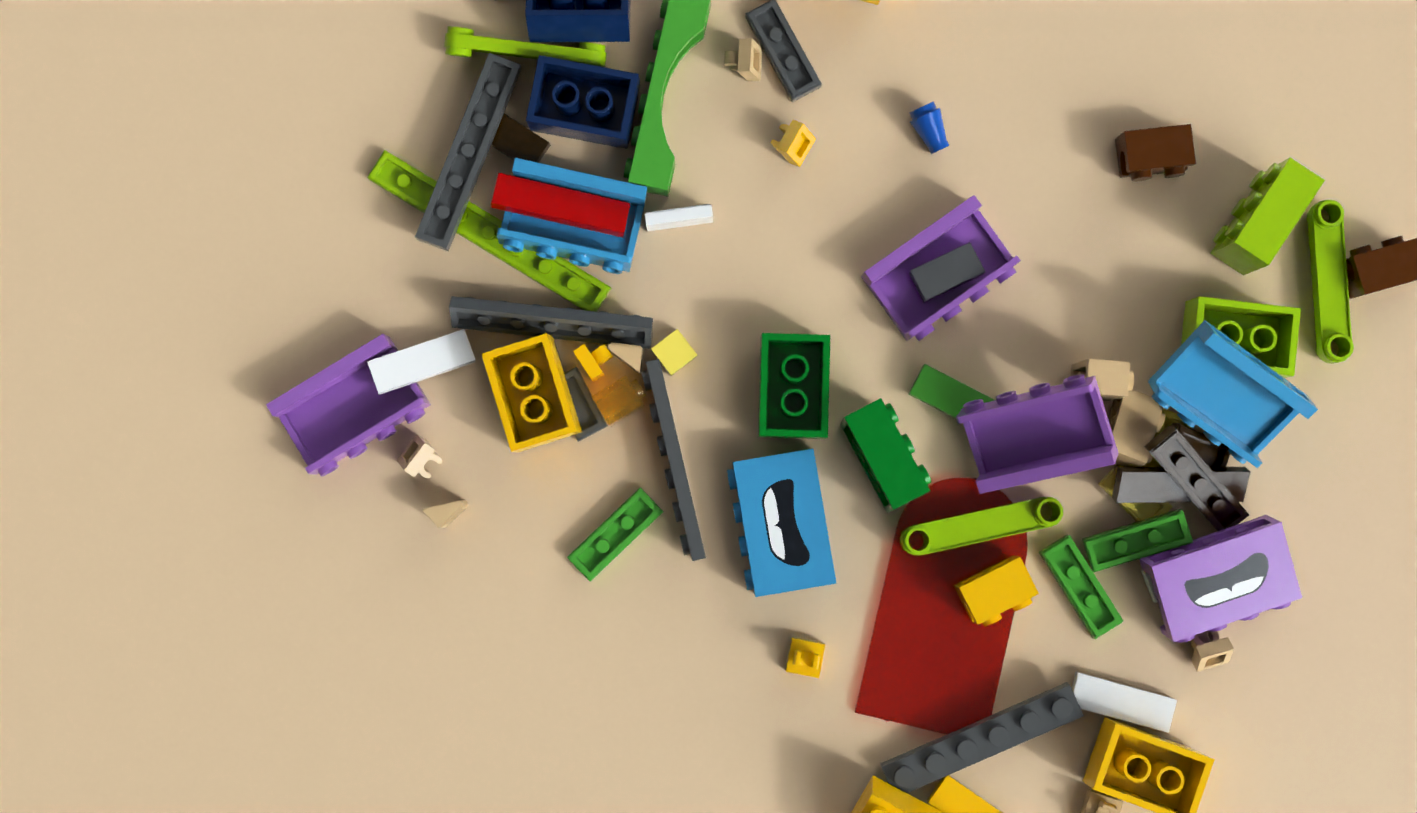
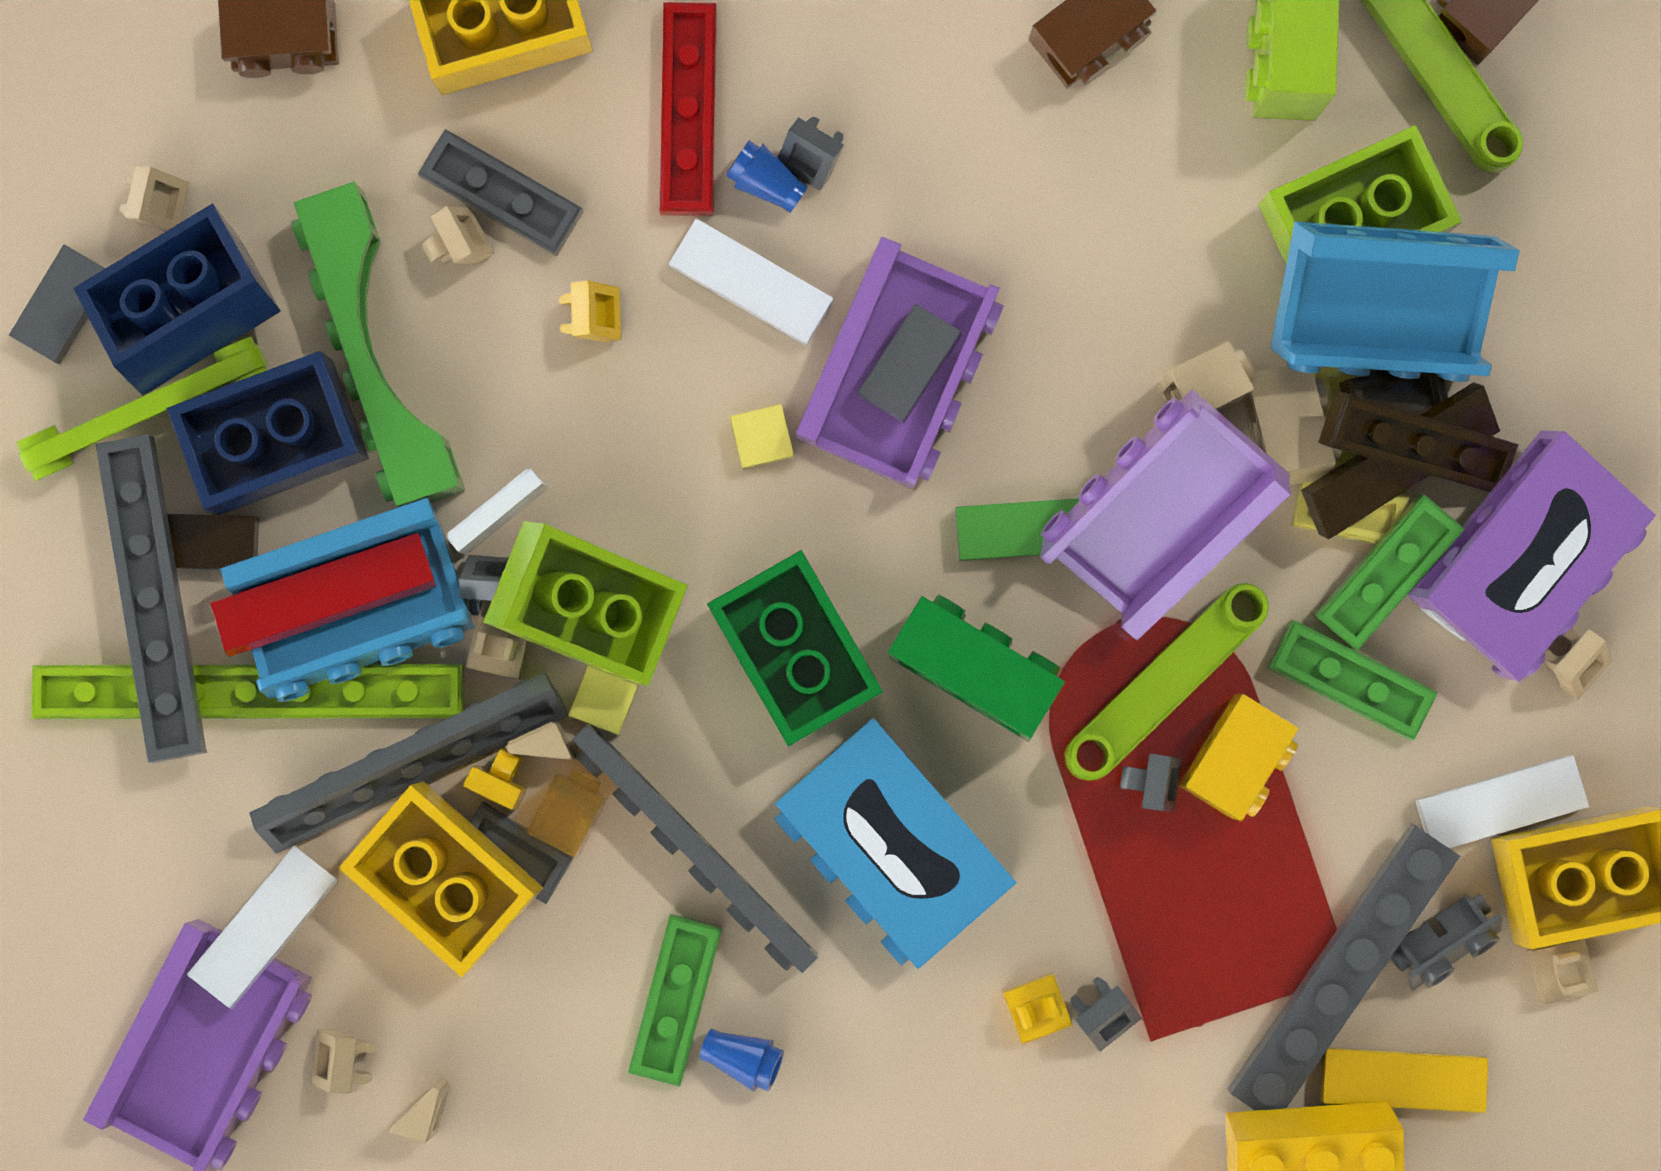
camera: 30 degrees left, 0 degrees up
none -> dark grey tile [459,555,509,616]
none -> tan tile [466,615,529,680]
none -> lime brick [483,521,688,687]
none -> red tile [659,2,717,216]
none -> white tile [669,218,834,347]
none -> blue cone [699,1028,784,1092]
none -> light yellow tile [730,404,794,470]
none -> dark grey tile [778,117,844,191]
none -> dark grey tile [1071,977,1142,1052]
none -> dark grey tile [1120,754,1182,812]
none -> dark grey hinge [1391,894,1502,991]

